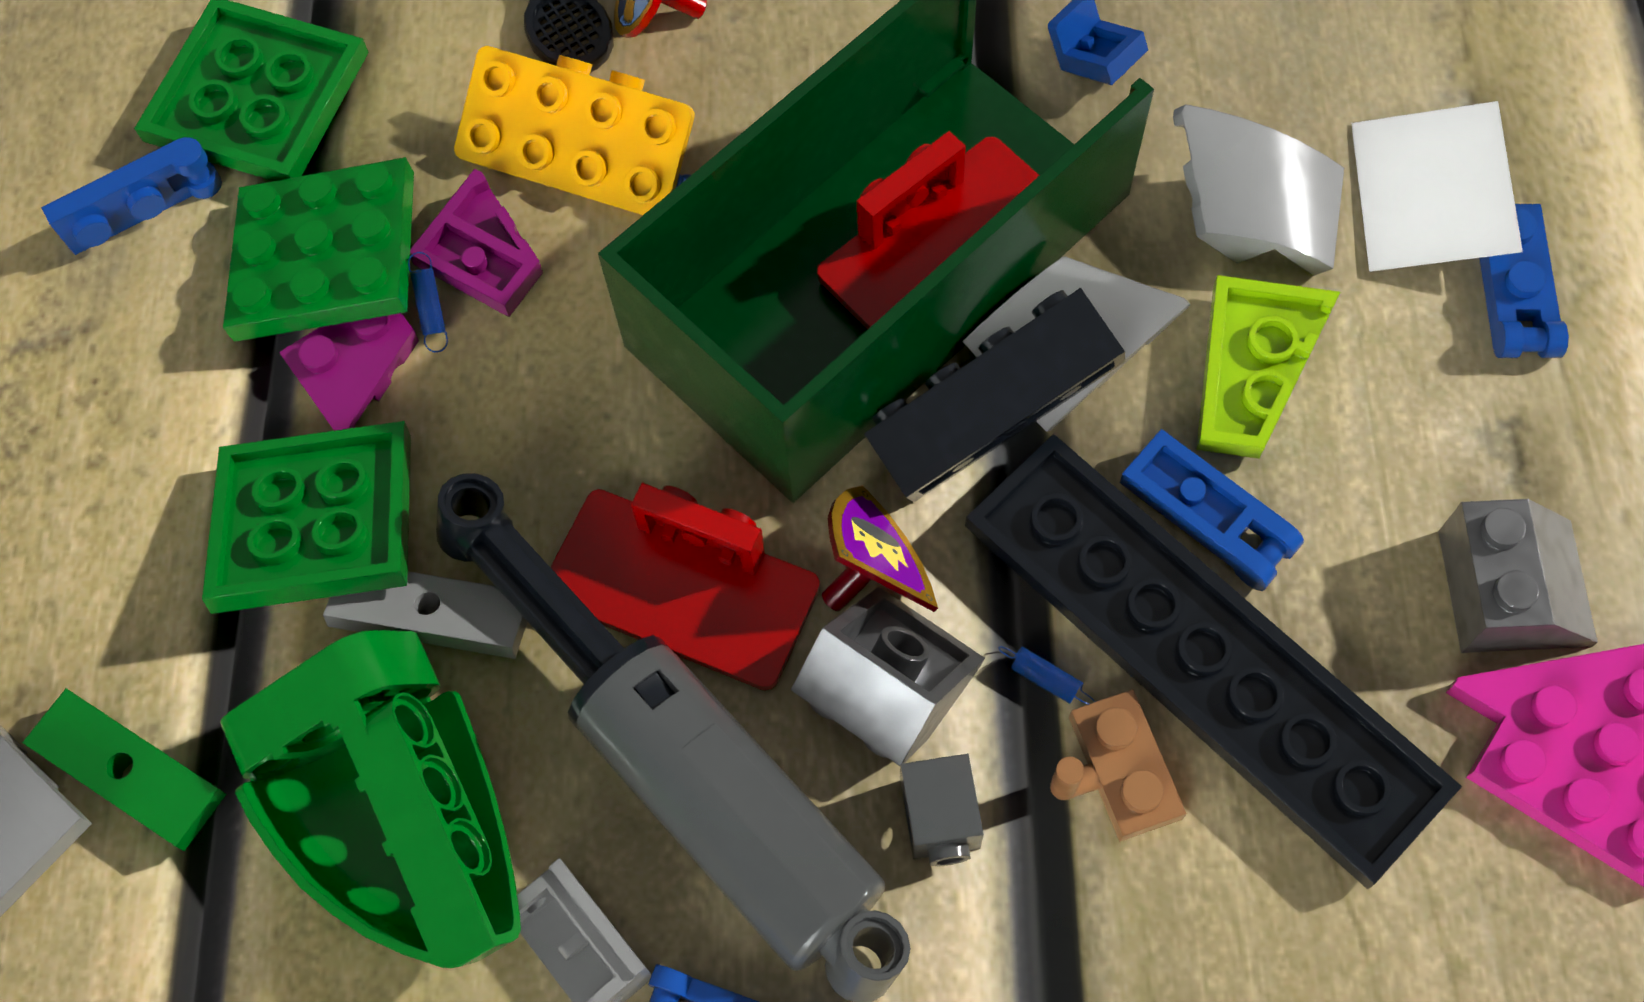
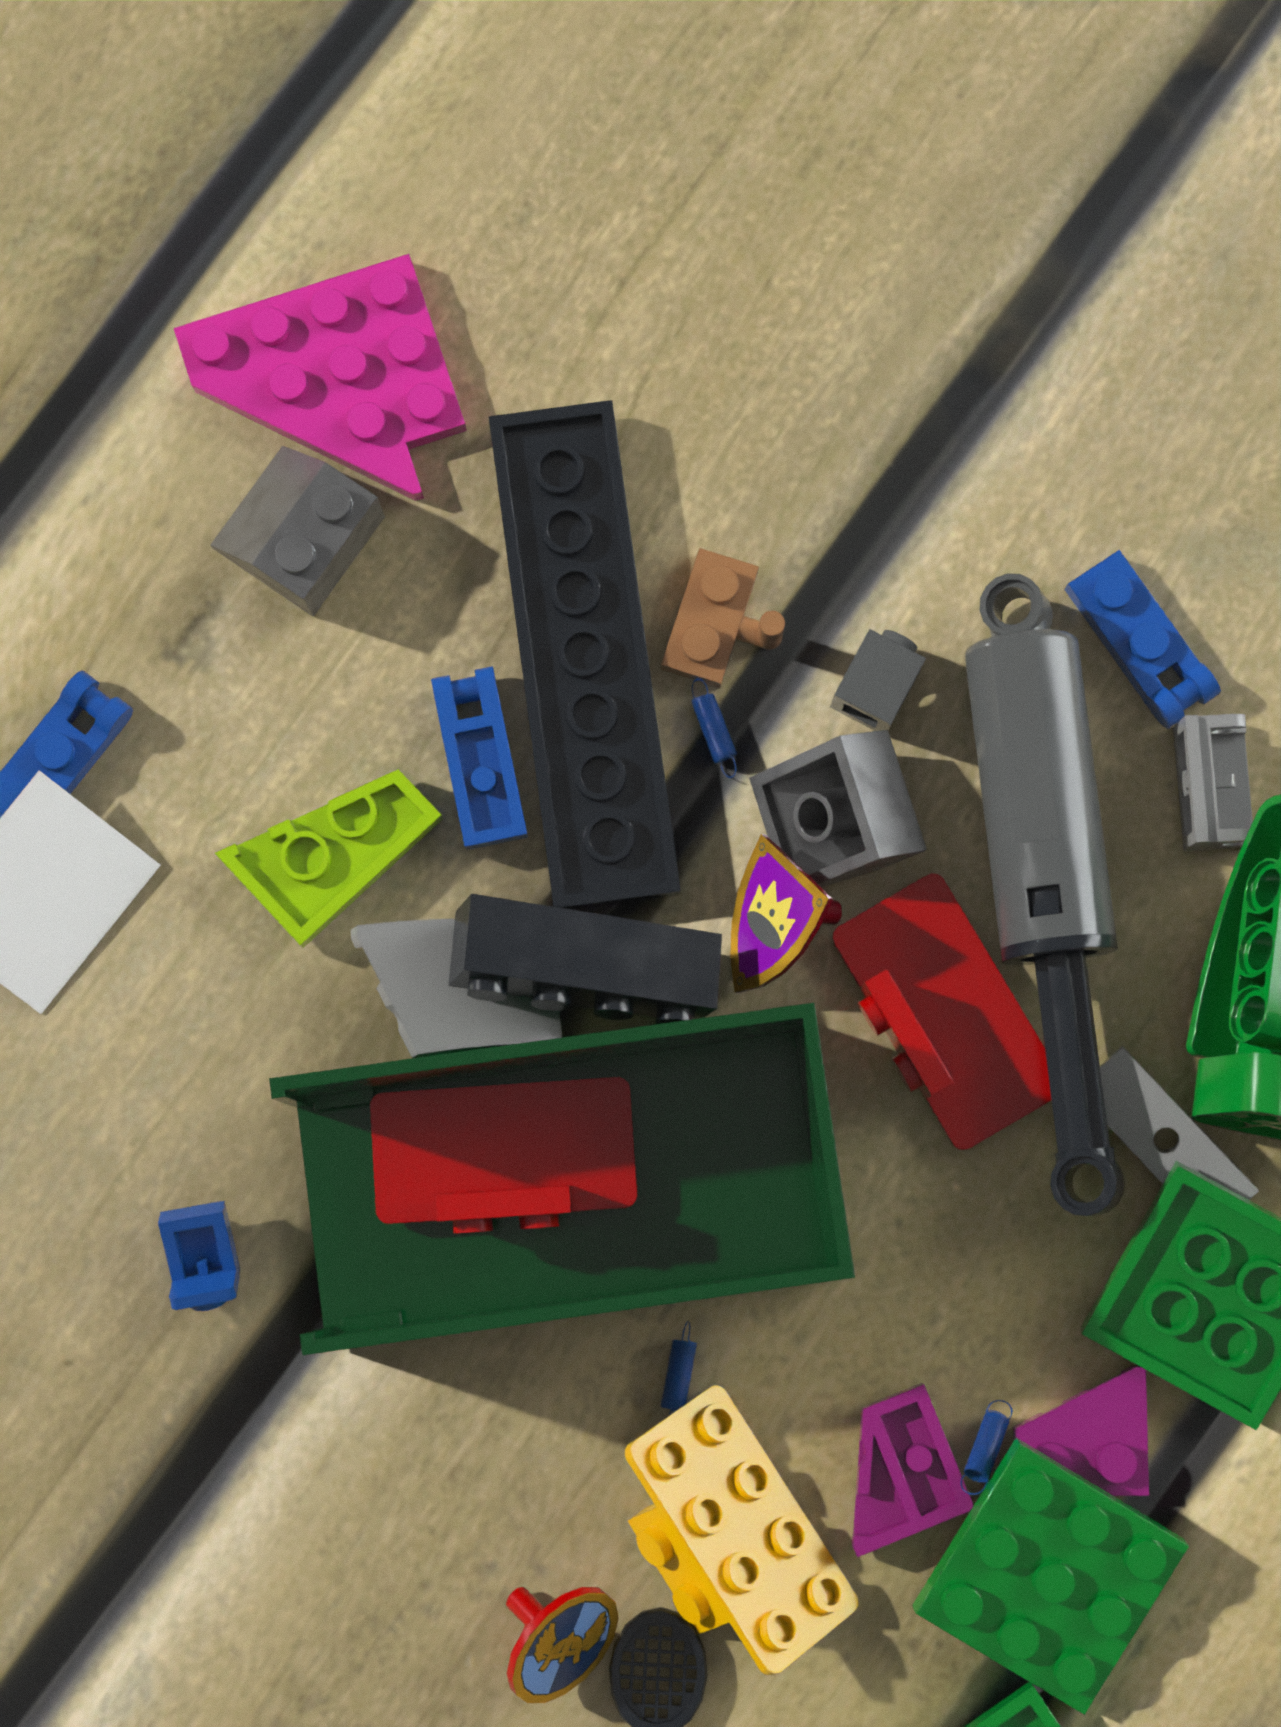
camera: 145 degrees left, 15 degrees up
light grey slope [1173,104,1344,276] -> none

